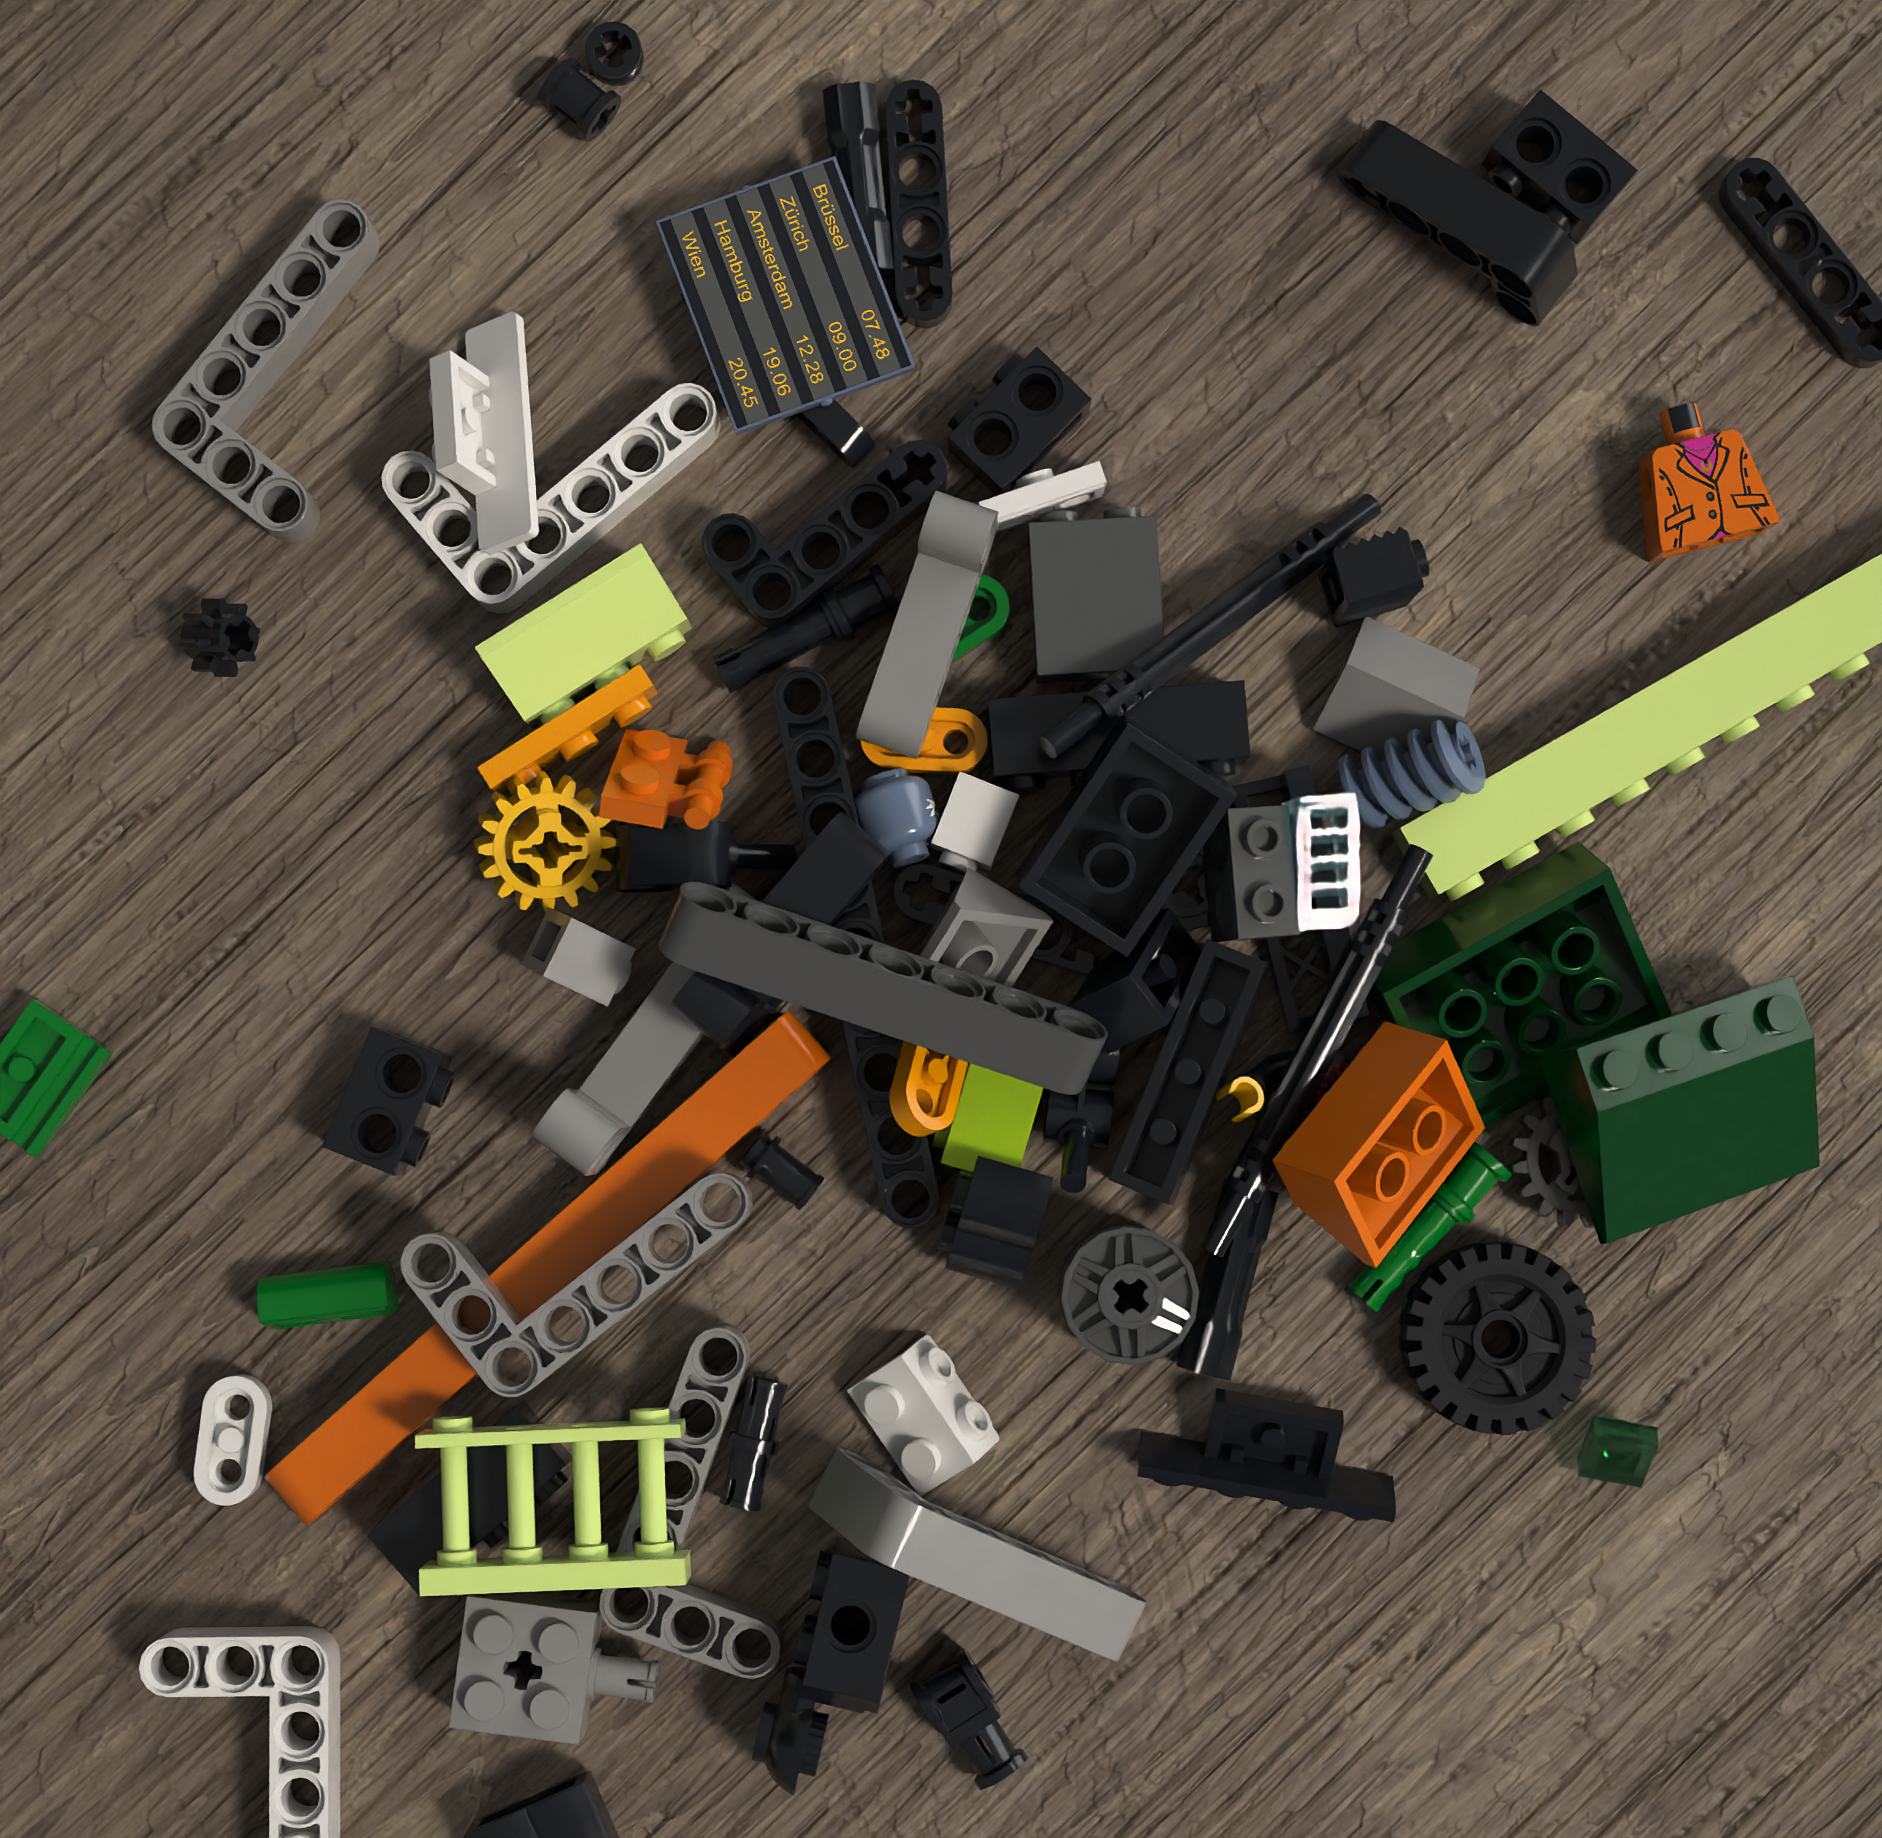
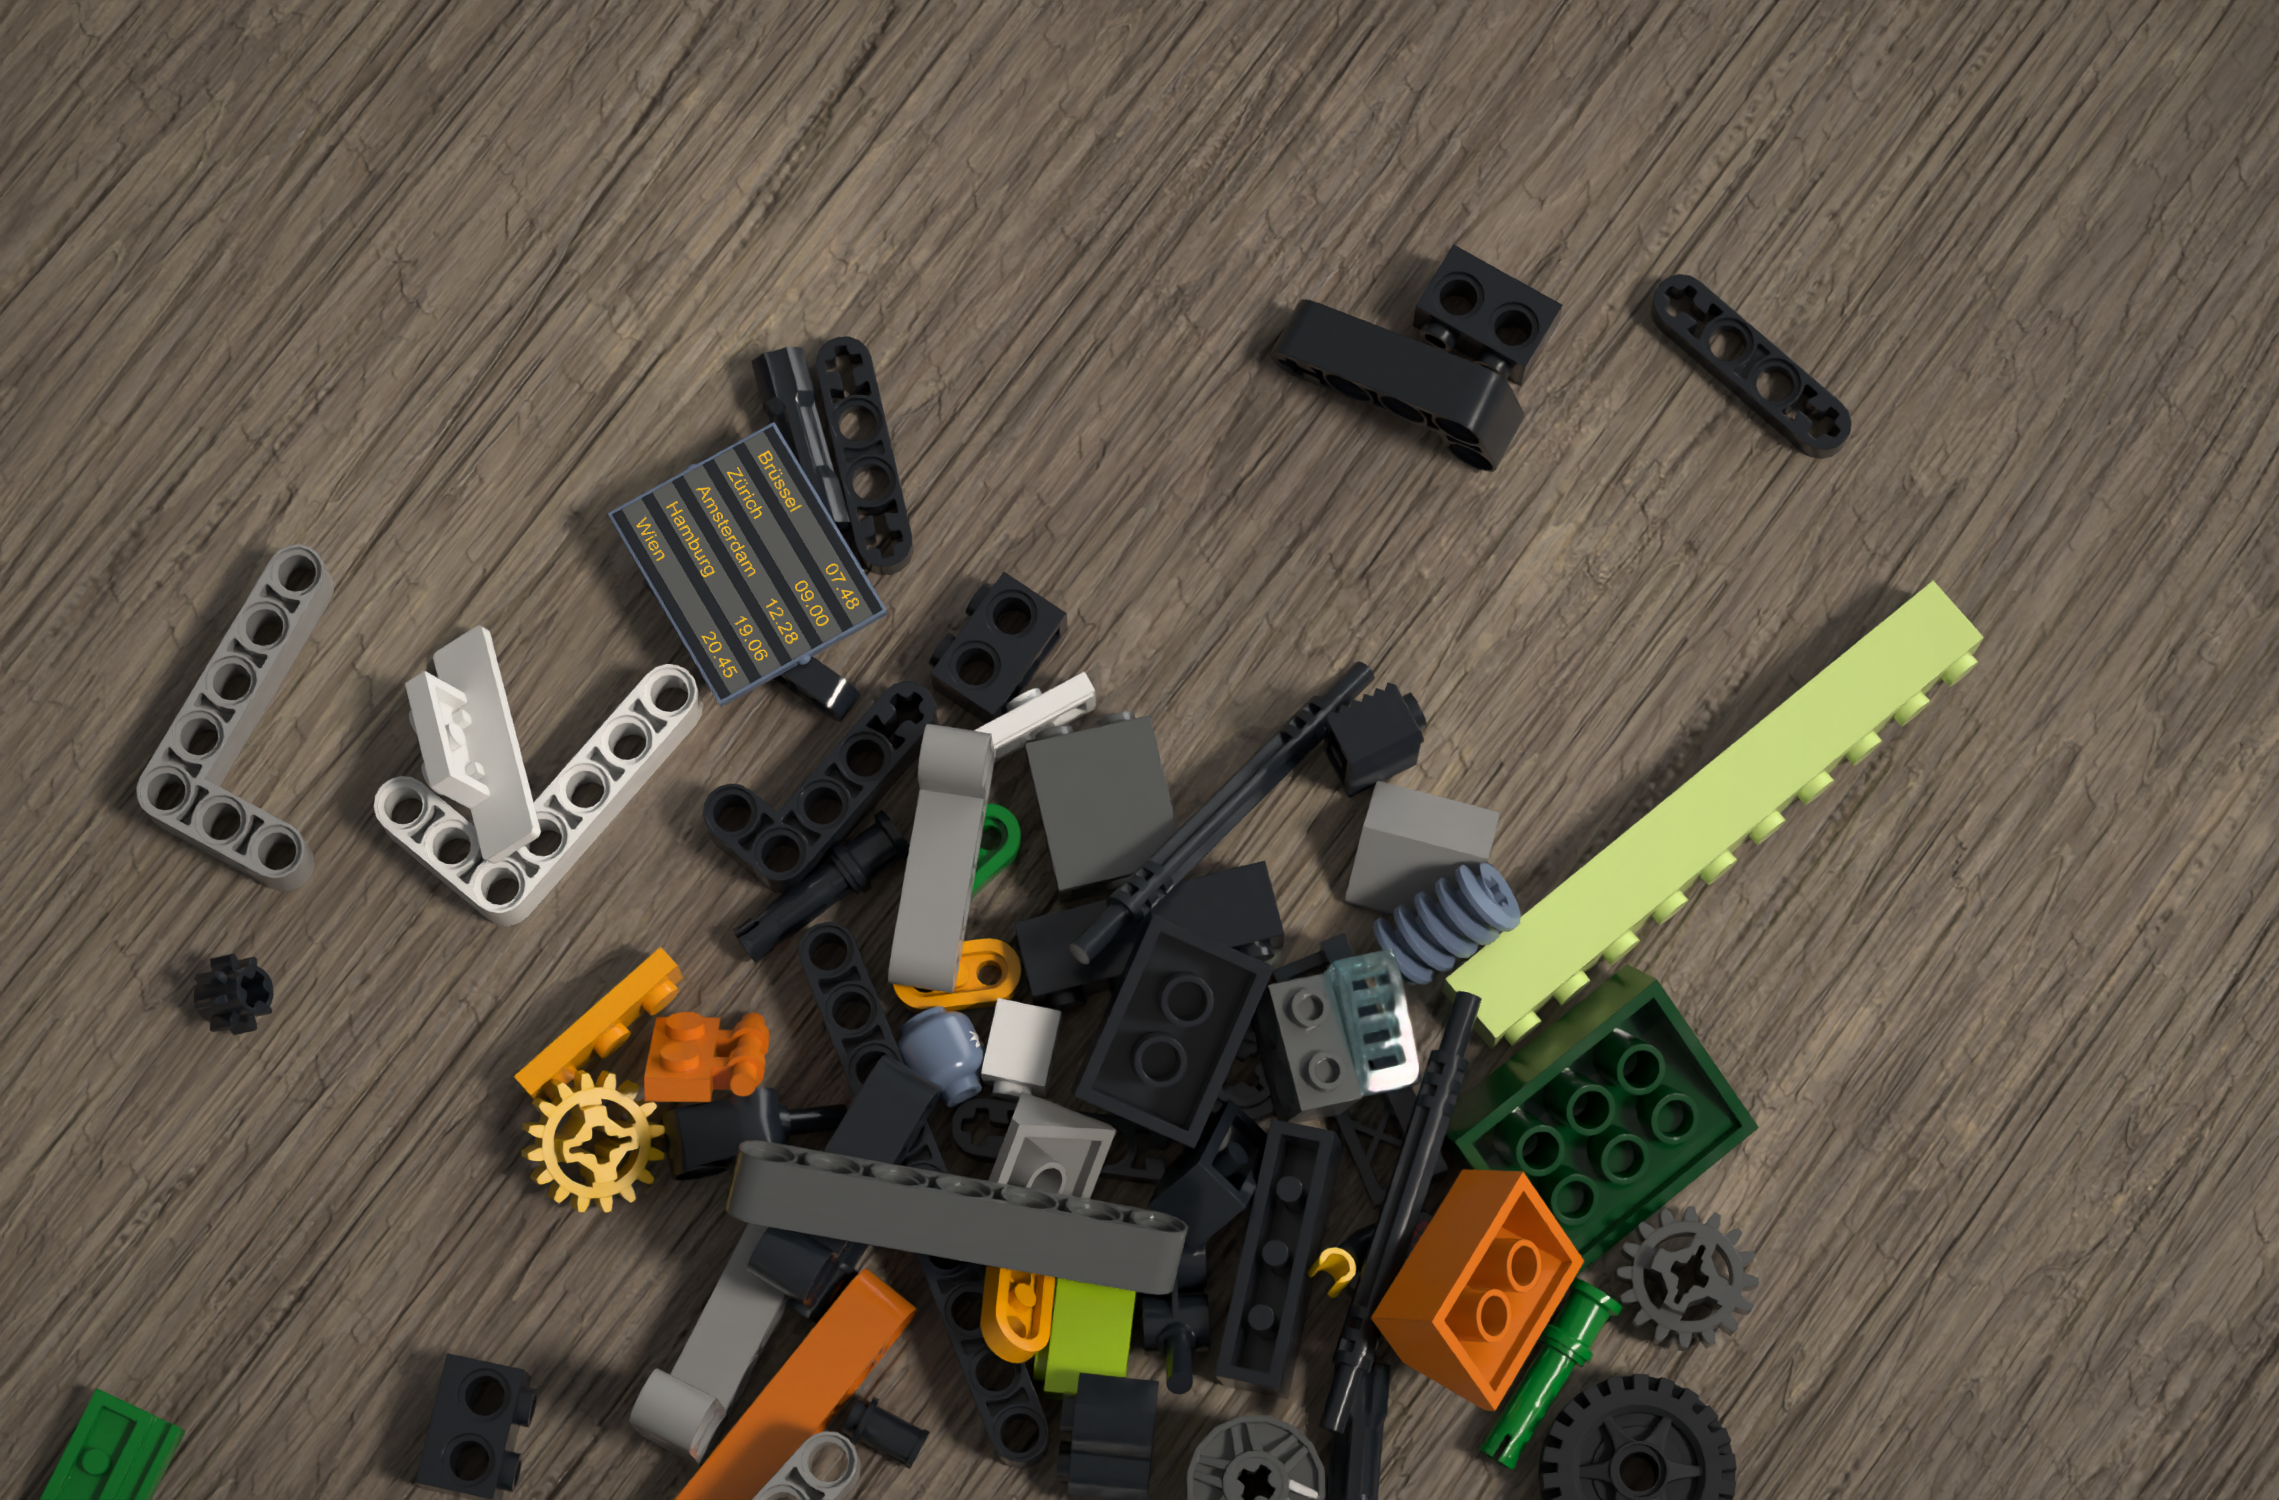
camera: 10 degrees left, 10 degrees down
yellowish green slope [475,543,692,729] -> none
light grey brick [521,907,636,1007] -> none
black bush [537,57,622,142] -> none
black bush [585,21,644,86] -> none
dark green slope [1539,976,1820,1244] -> none
orange torso [1639,403,1780,563] -> none

